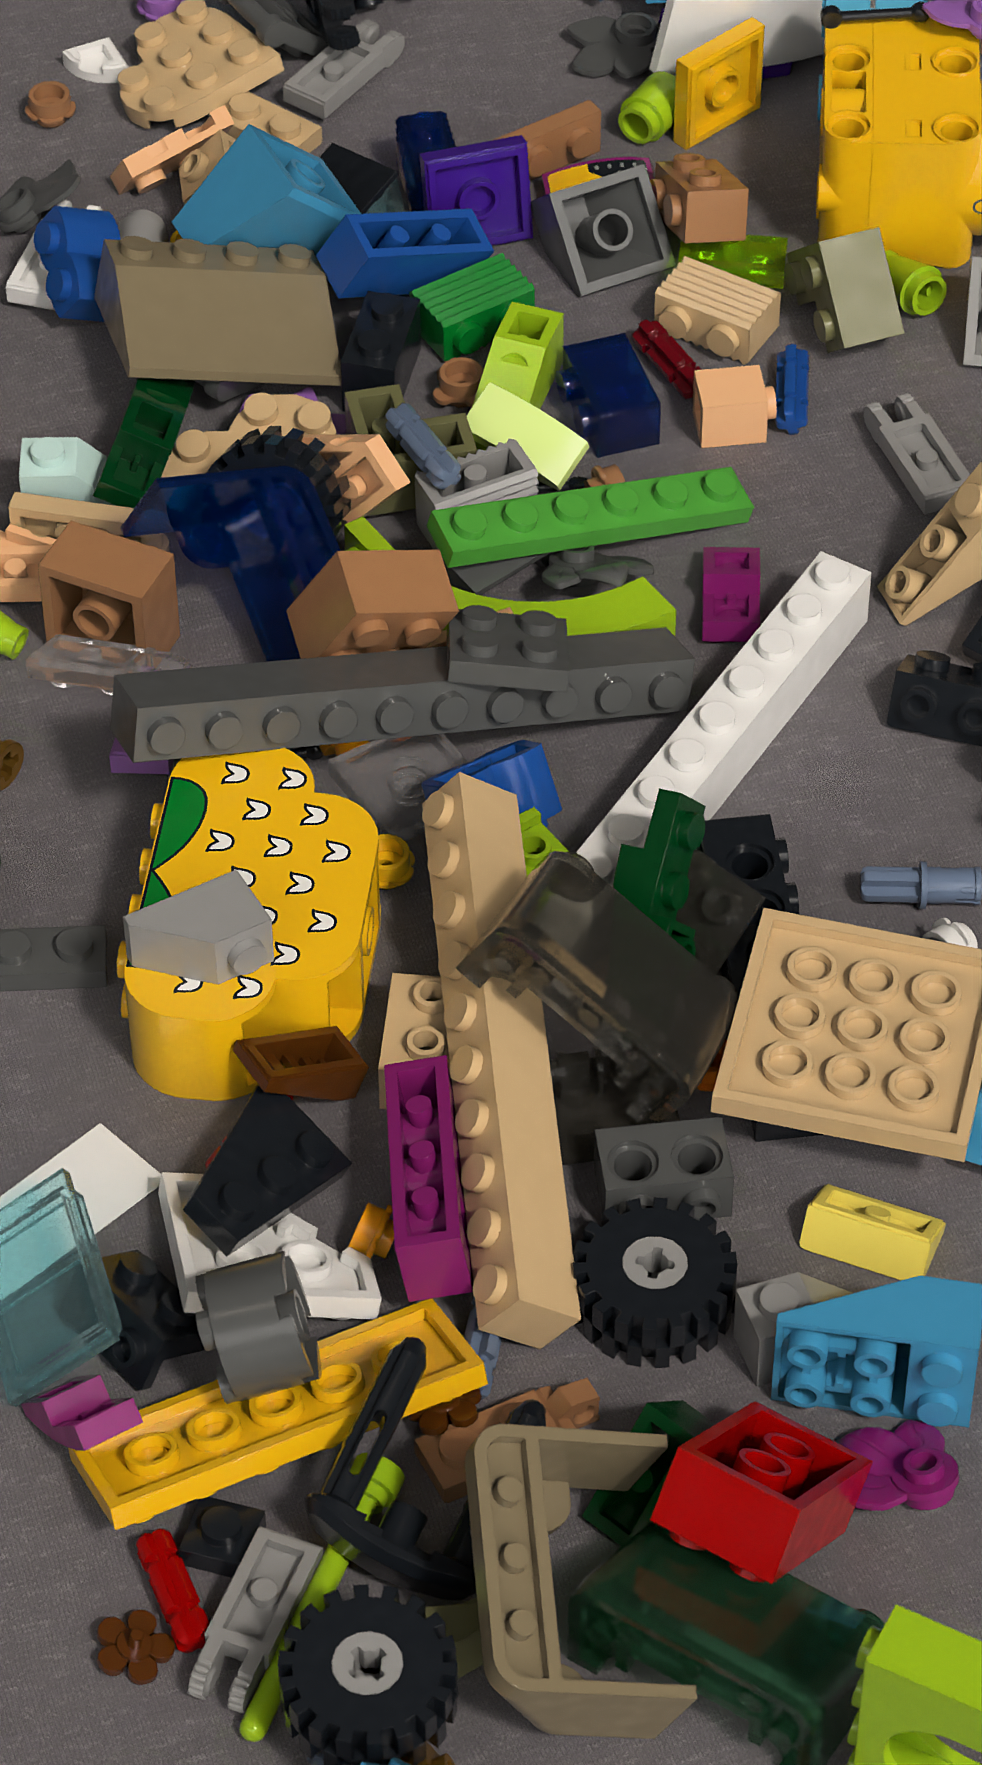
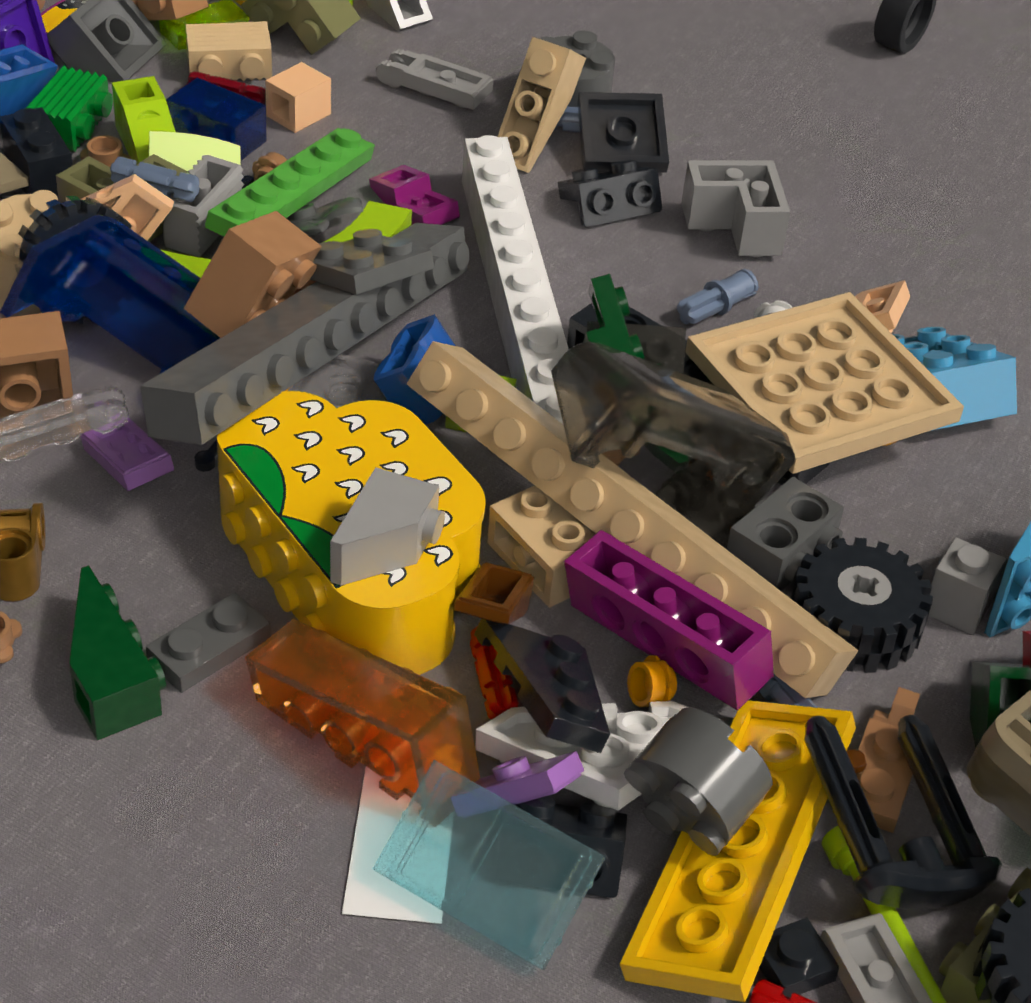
camera: 45 degrees left, 5 degrees down
magenta slope [21,1375,143,1451] -> none
blue axle [775,344,809,435] -> none
light yellow slope [799,1184,946,1280] -> none
none -> clear orange wedge [245,619,481,828]
none -> medium lavender plate [451,751,584,818]

